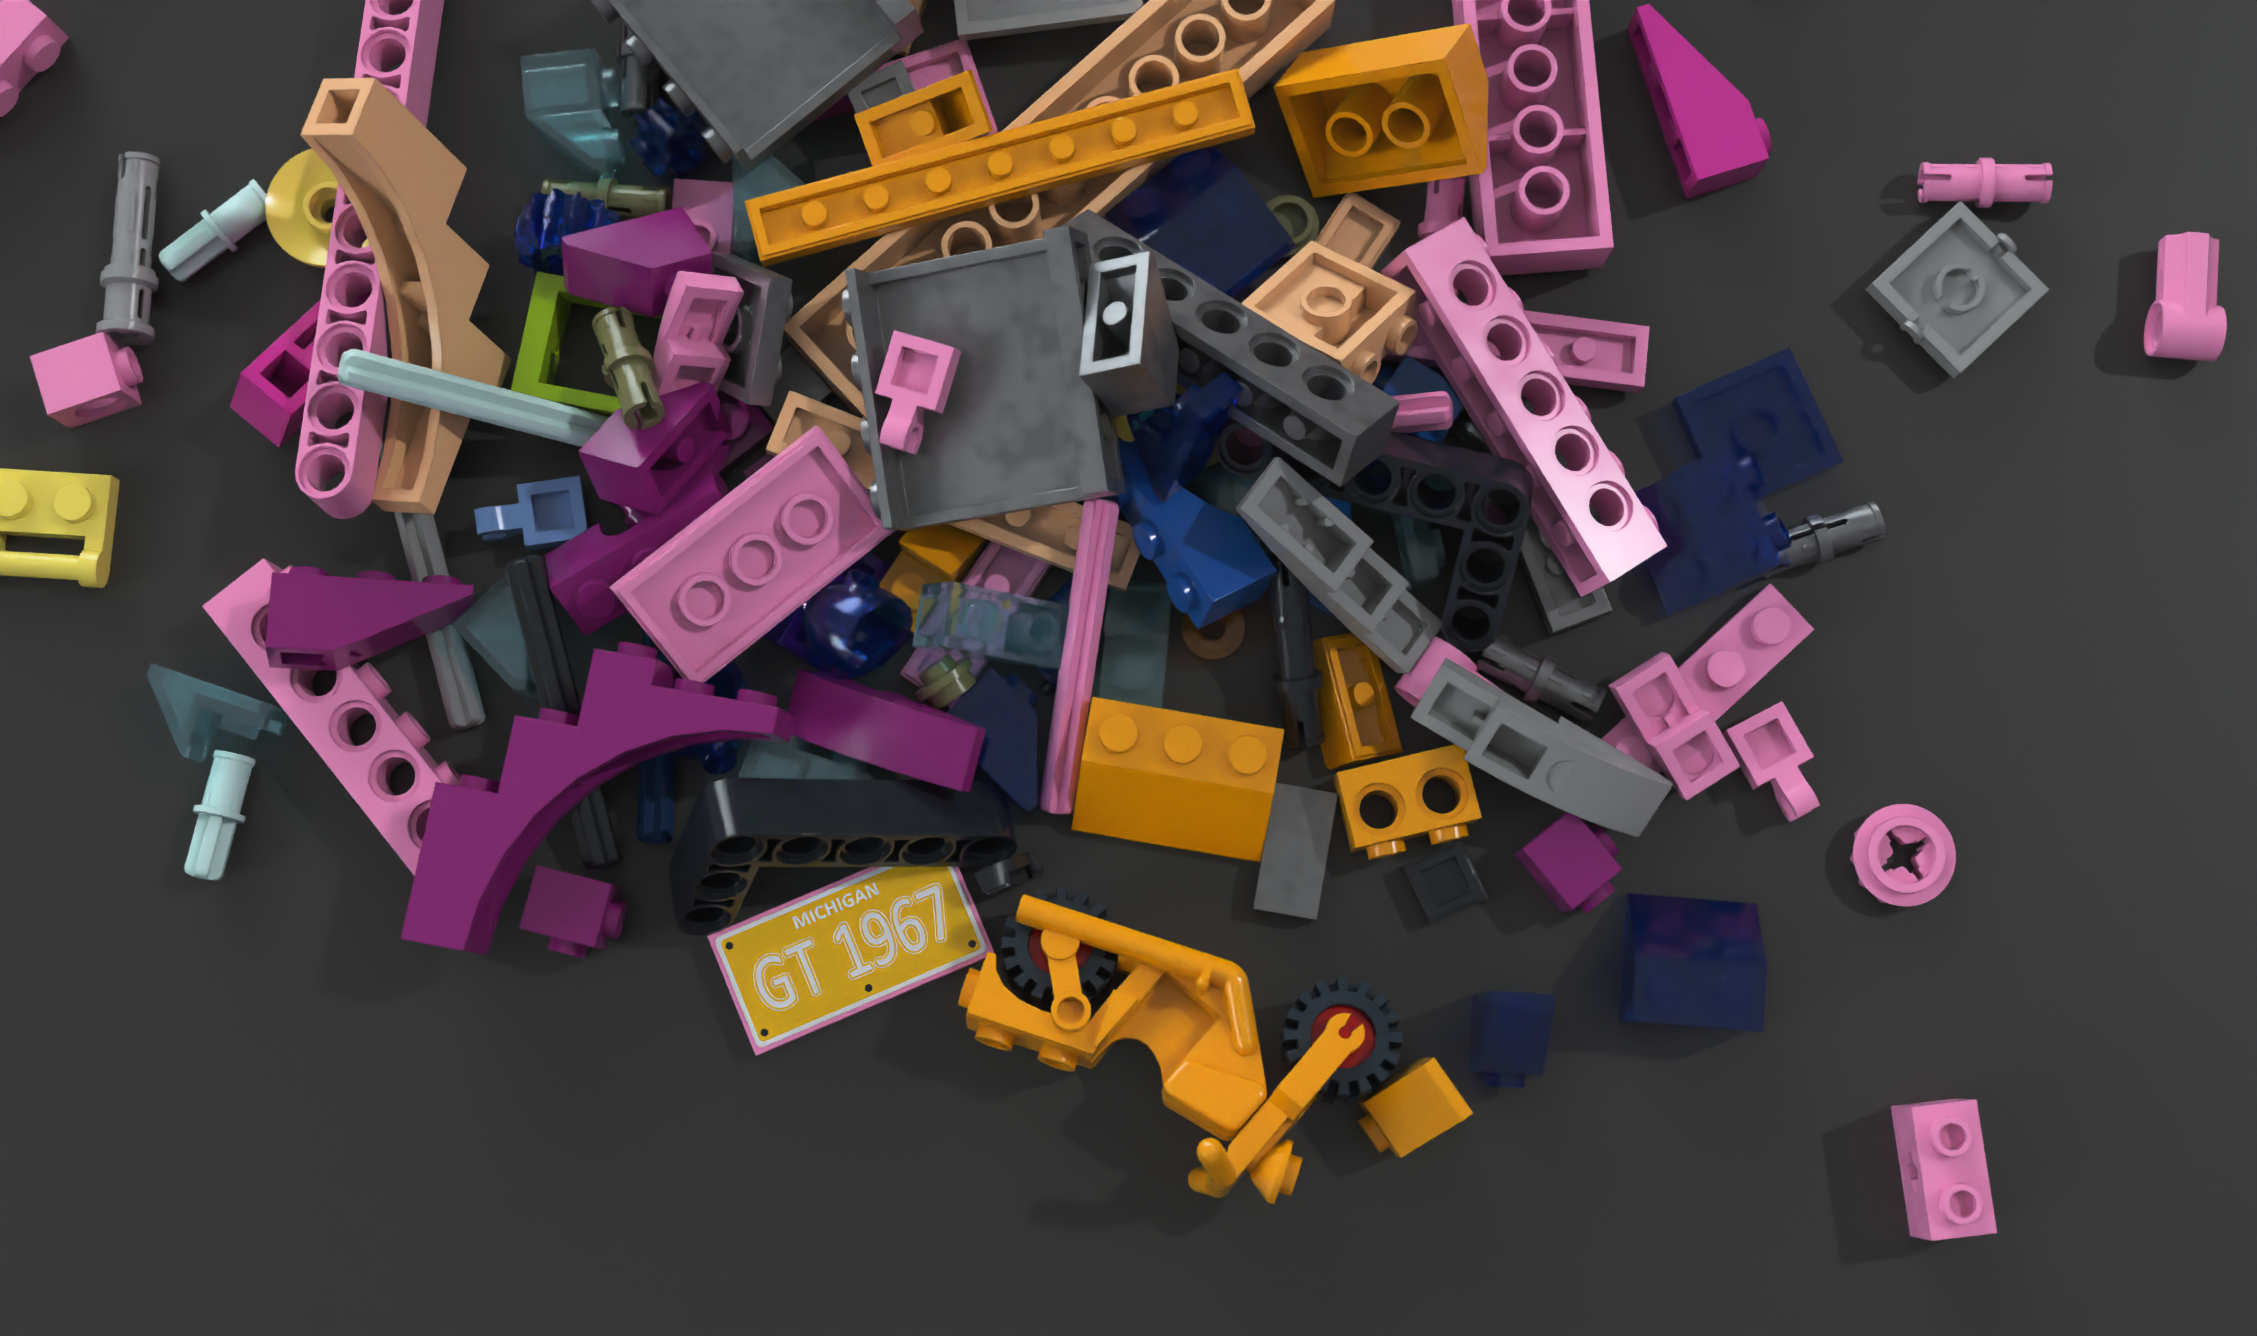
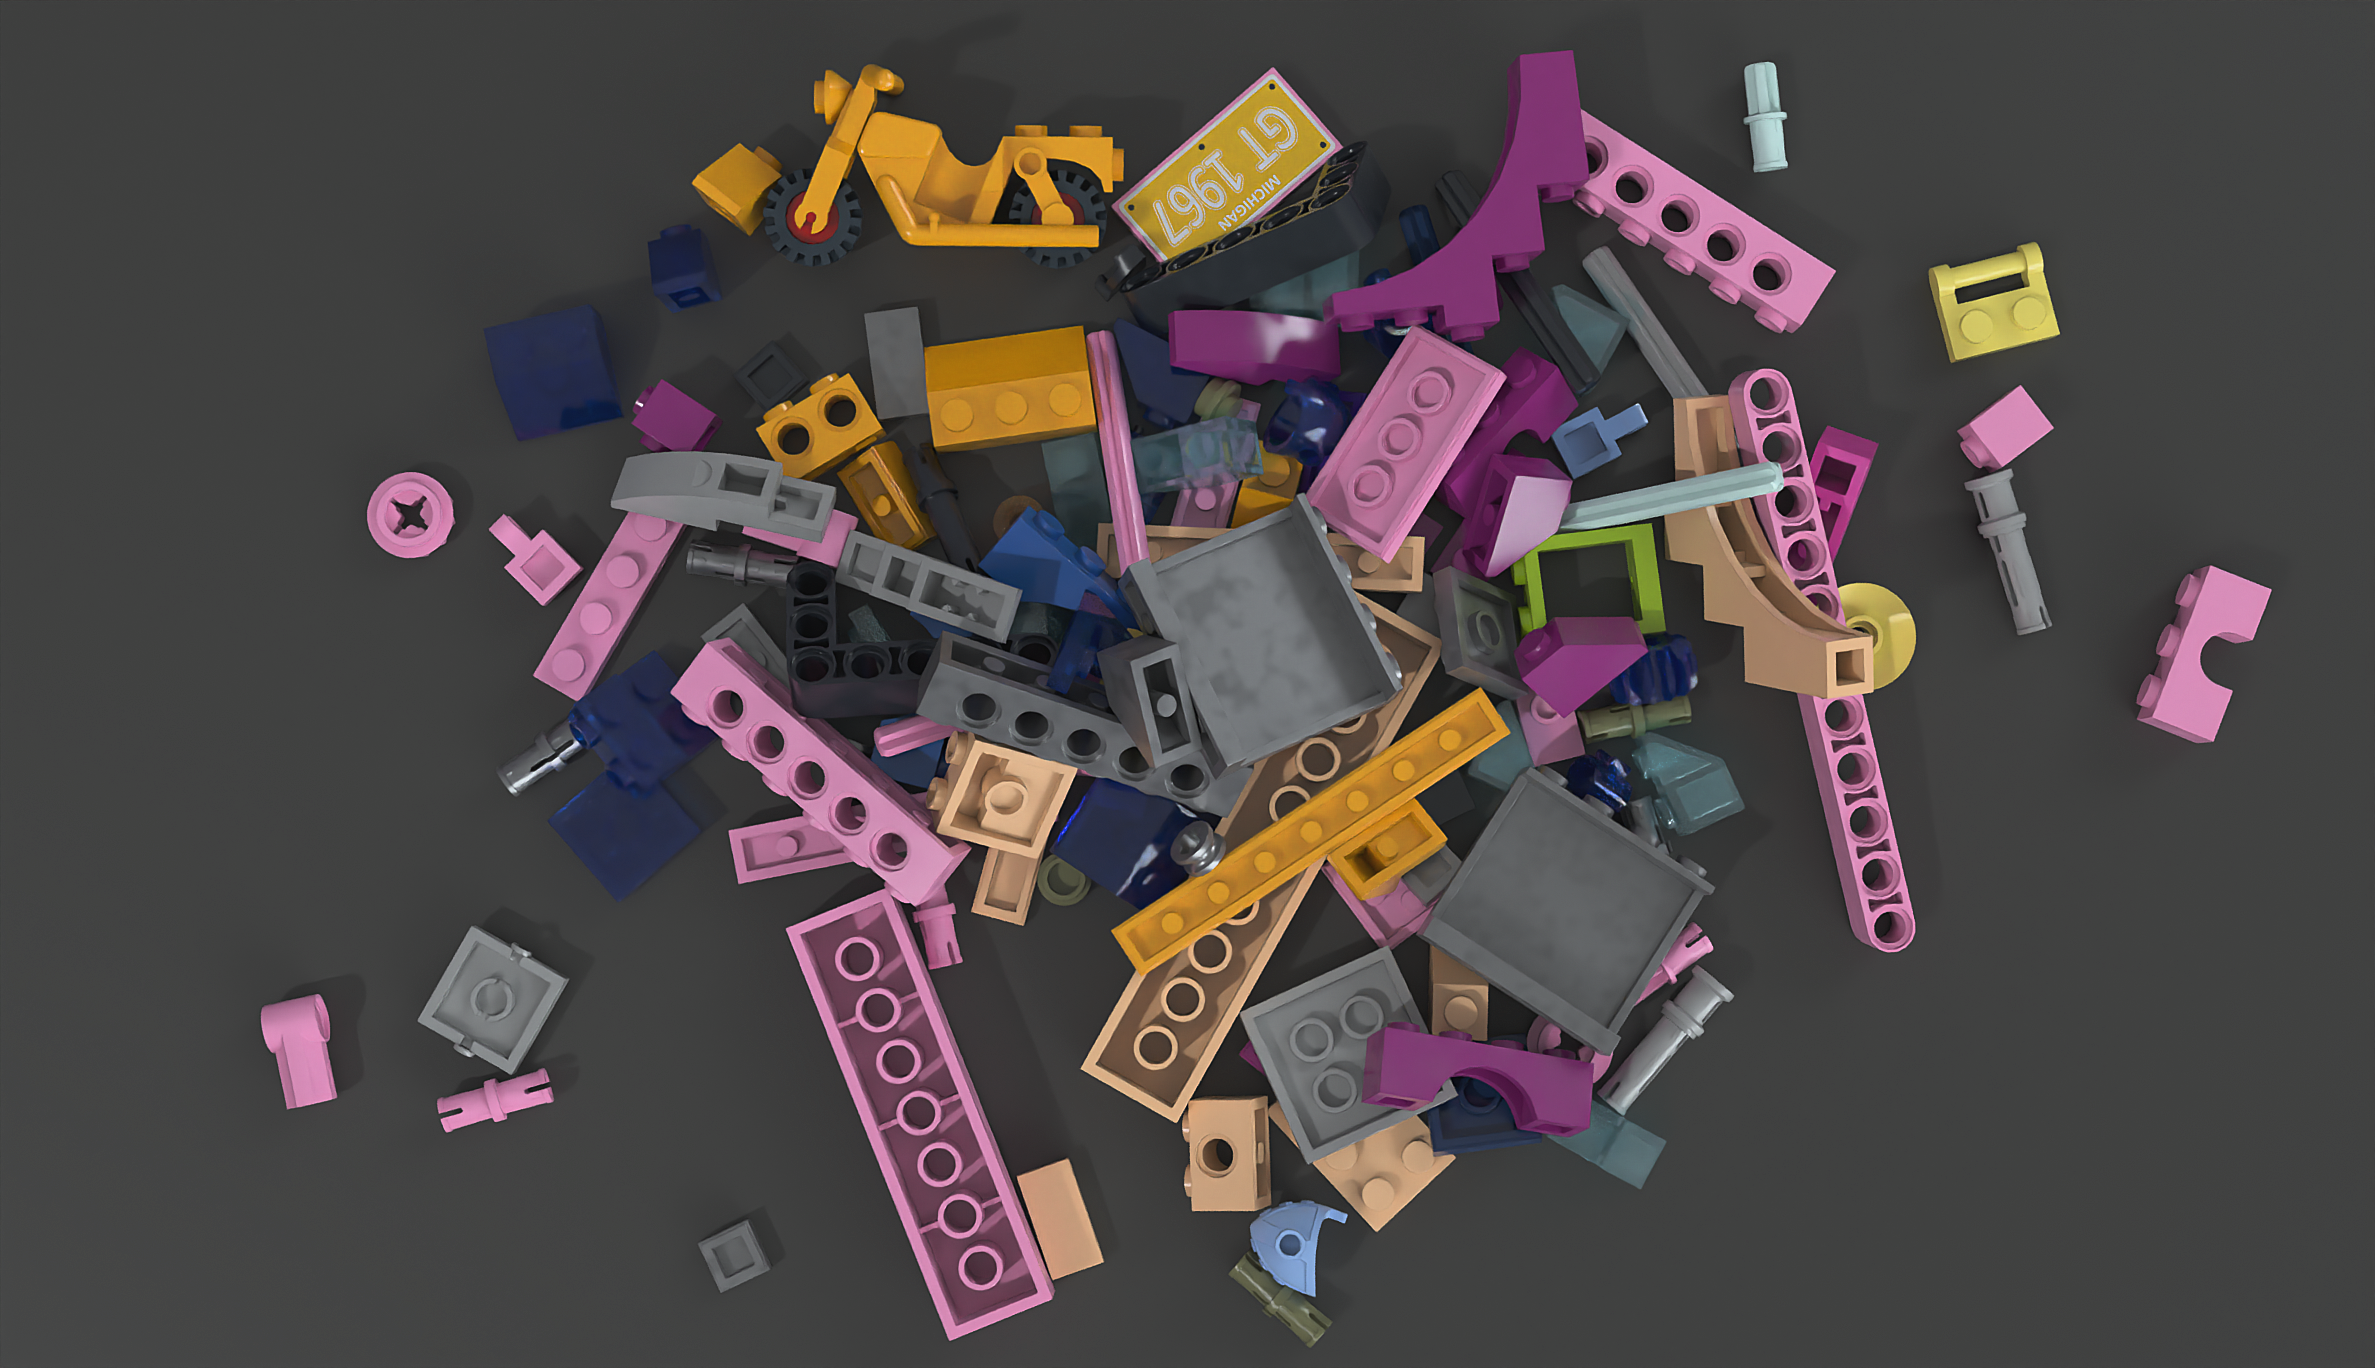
camera: 165 degrees right, 5 degrees up
clear light blue slope [147,663,288,763] -> none
light aqua axle [159,179,267,282] -> none
magenta slope [265,566,474,671] -> none
magenta brick [519,865,628,958] -> none
olive pin [592,307,665,430] -> none
bright pink slope [651,271,744,396] -> none
bright pink plate [875,330,962,455] -> none
light orange slope [1274,23,1489,198] -> none
bright pink slope [1608,651,1740,801] -> none
dark pink slope [1626,4,1772,199] -> none
bright pink brick [1891,1099,1997,1241] -> none
none -> flat silver bush [1171,821,1226,877]

